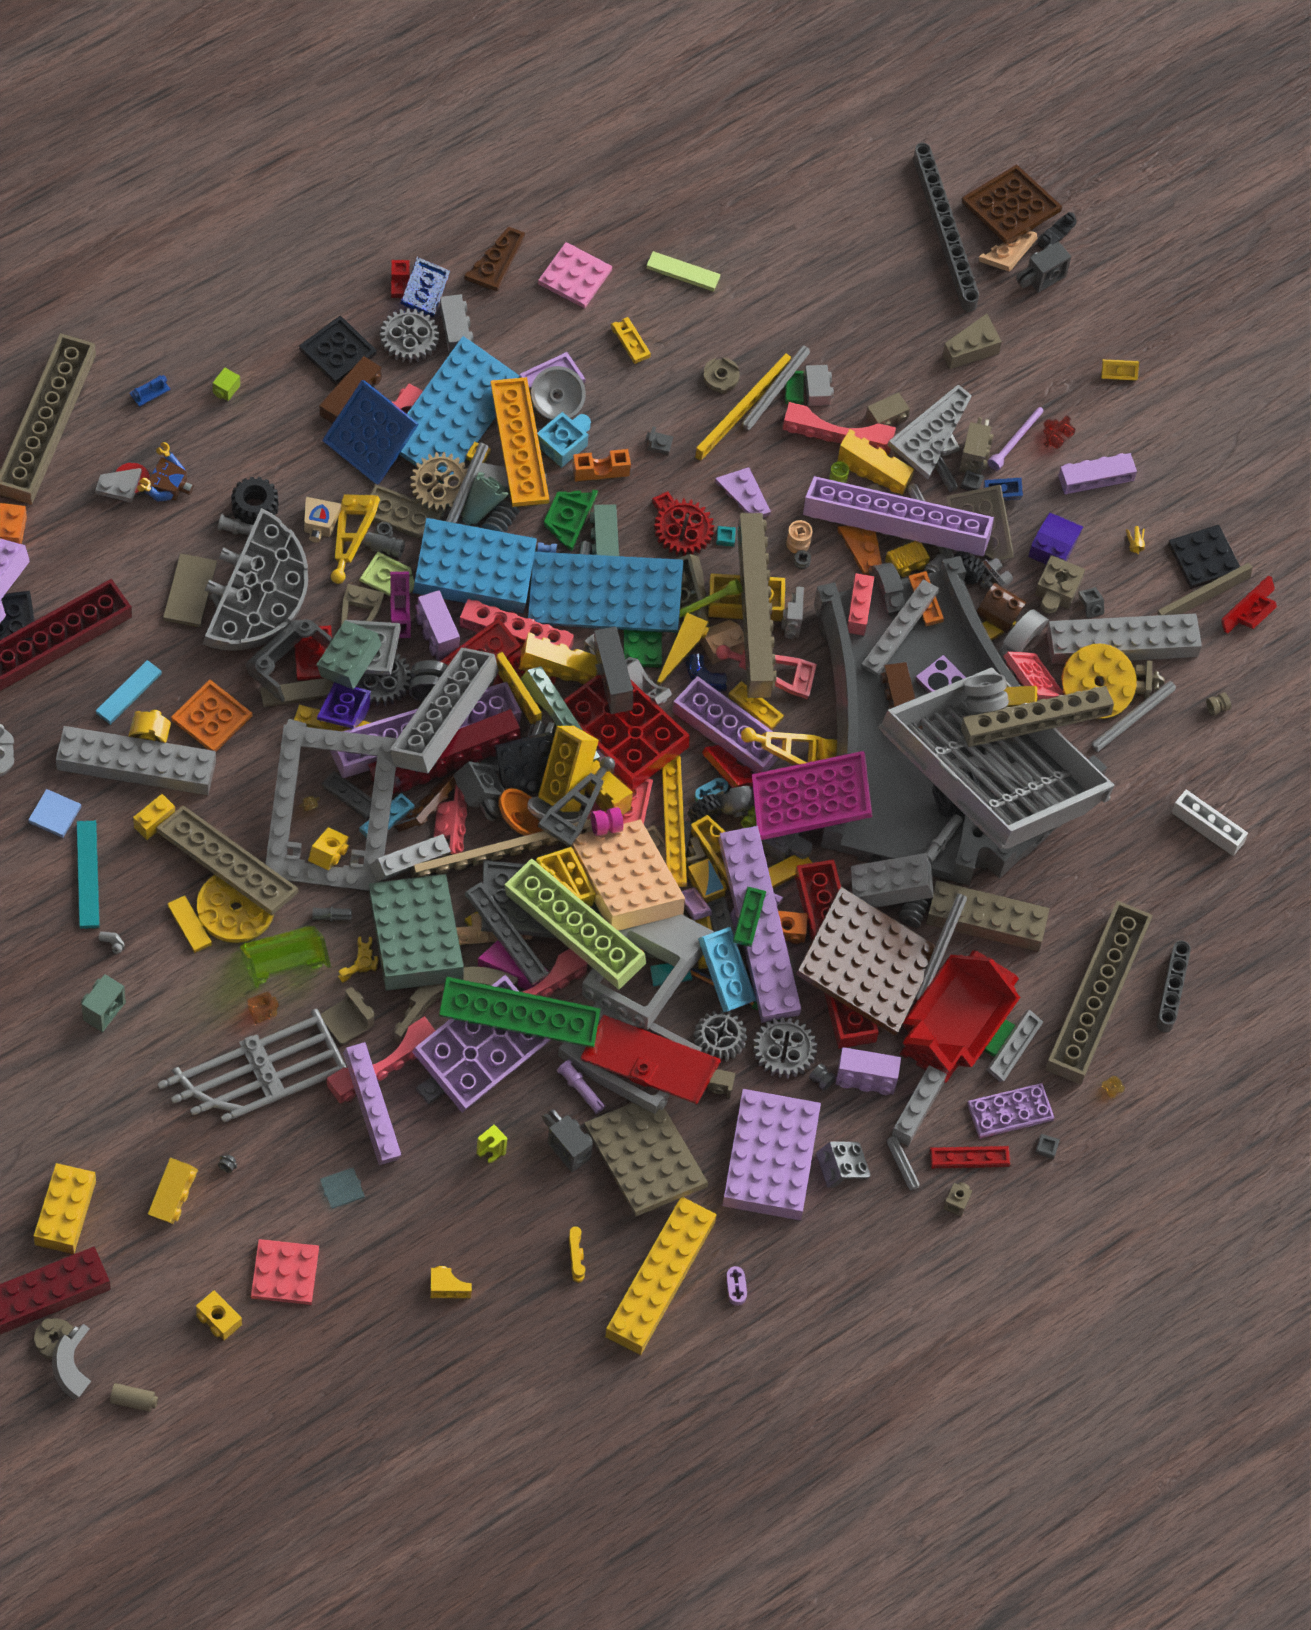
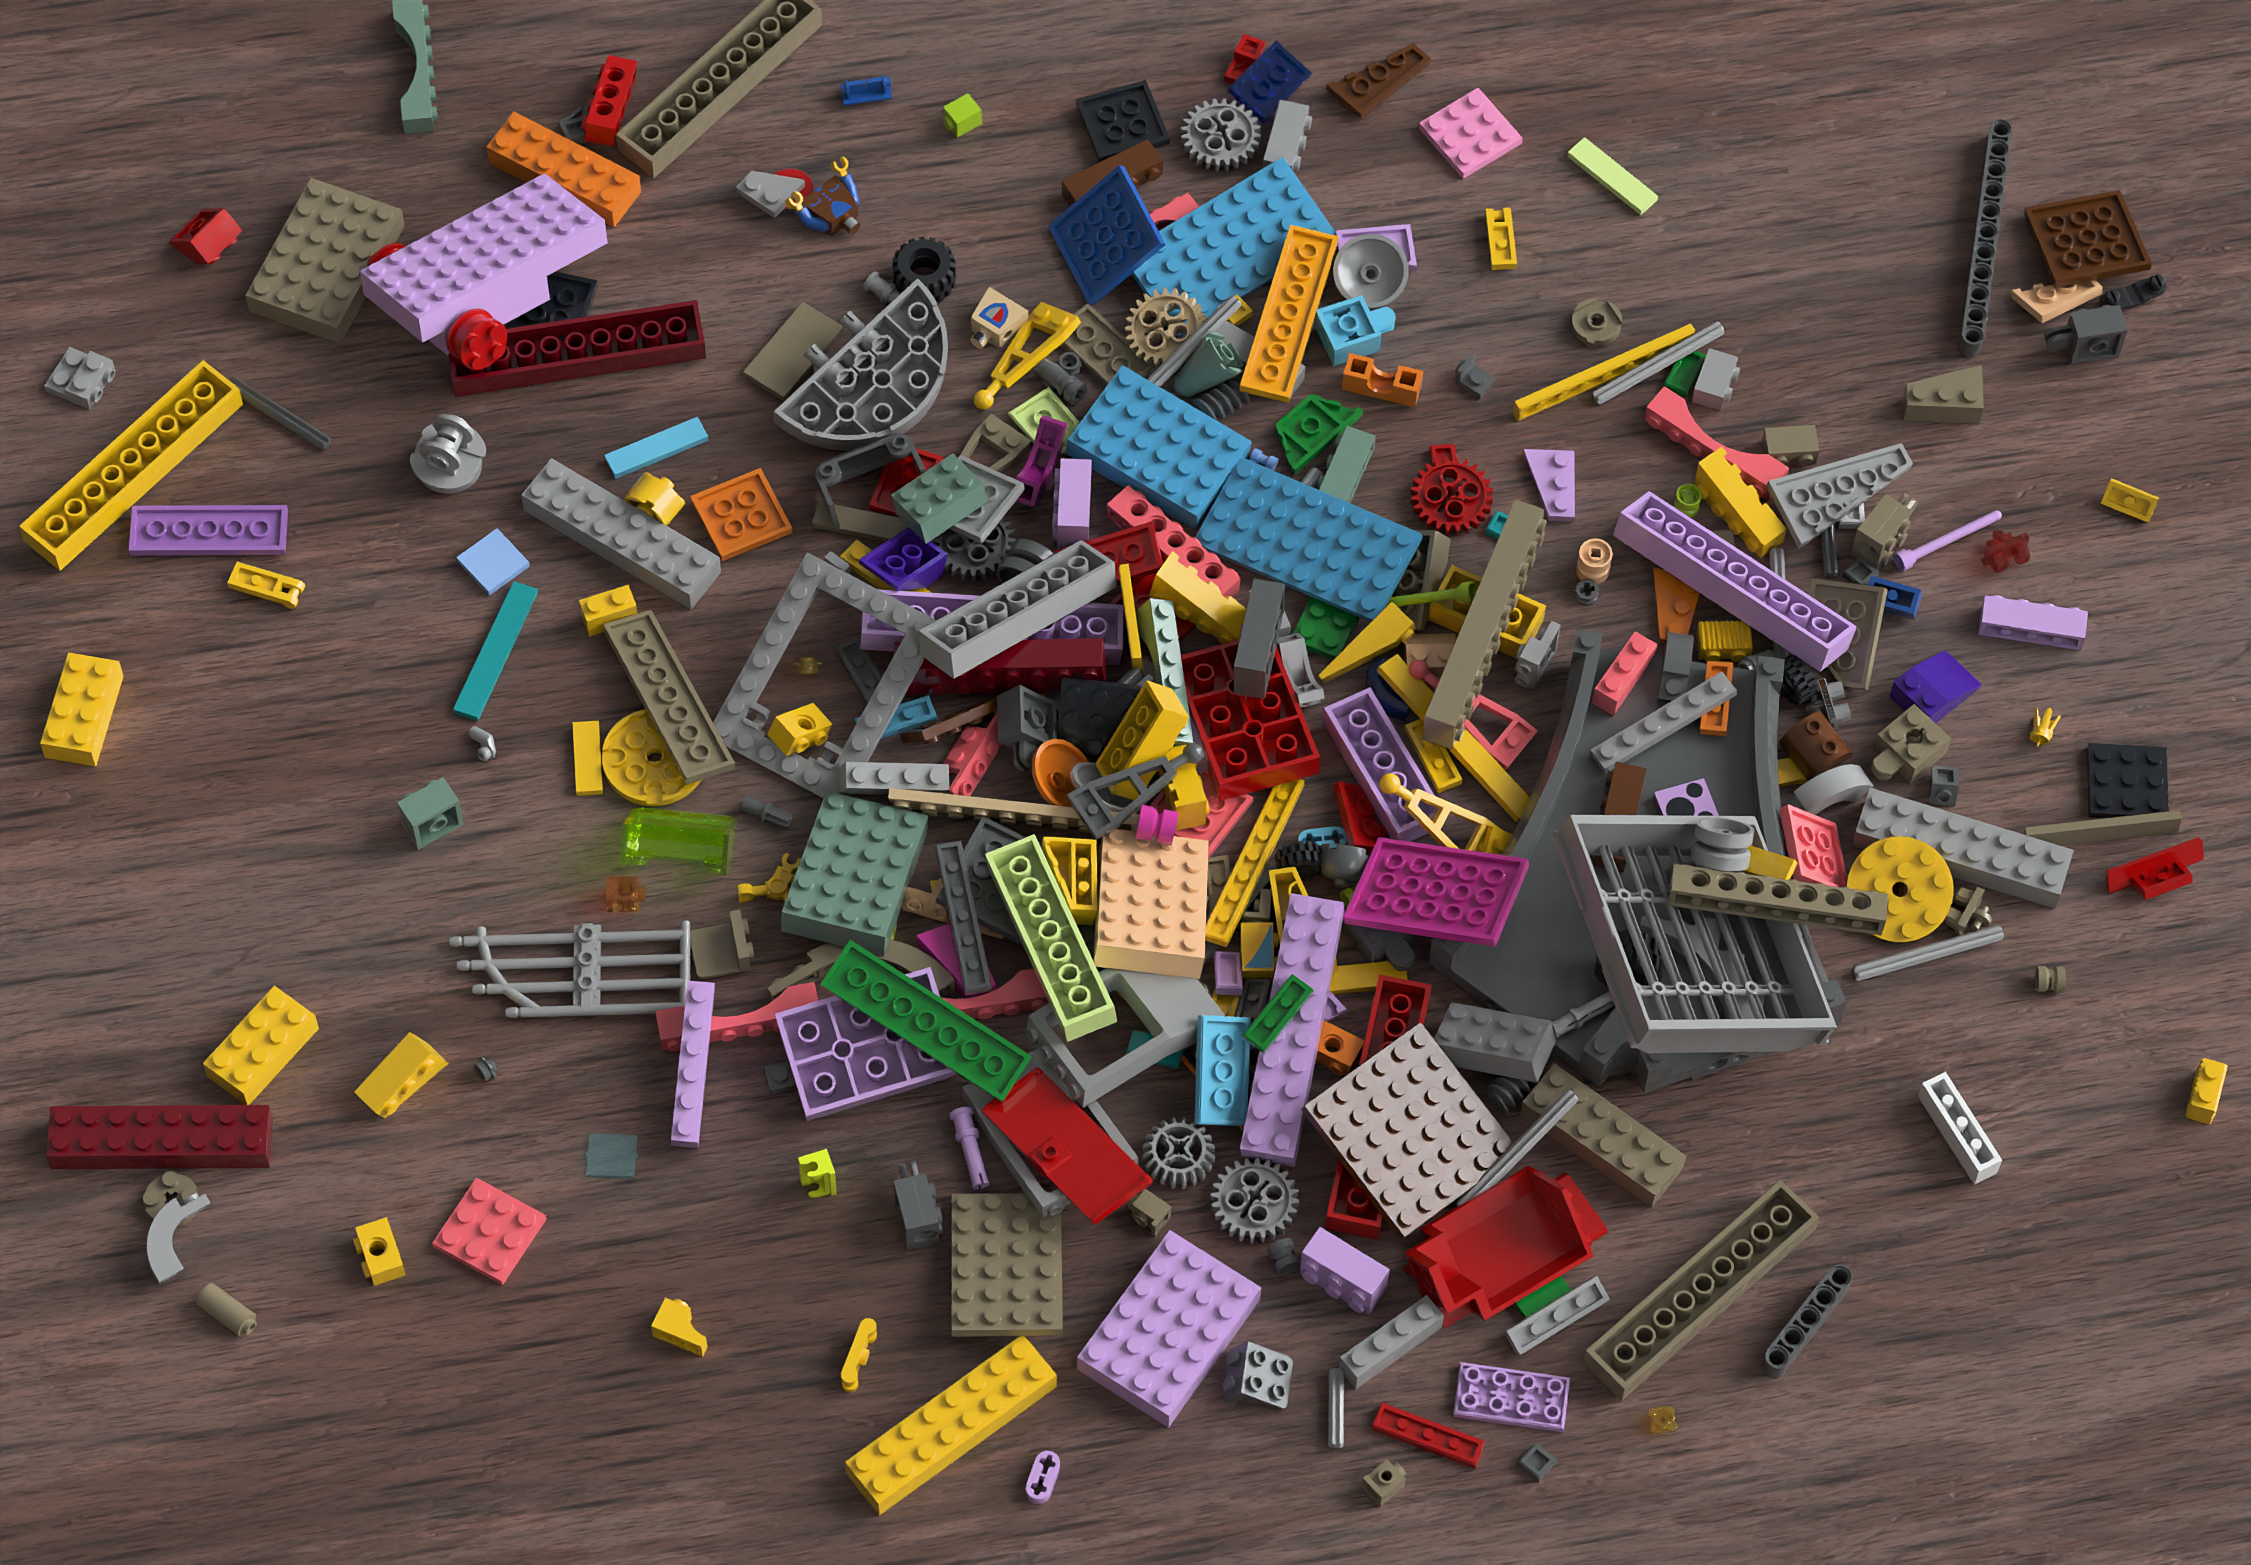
camera: 30 degrees right, 0 degrees up
none -> yellow tile [1377,654,1530,823]

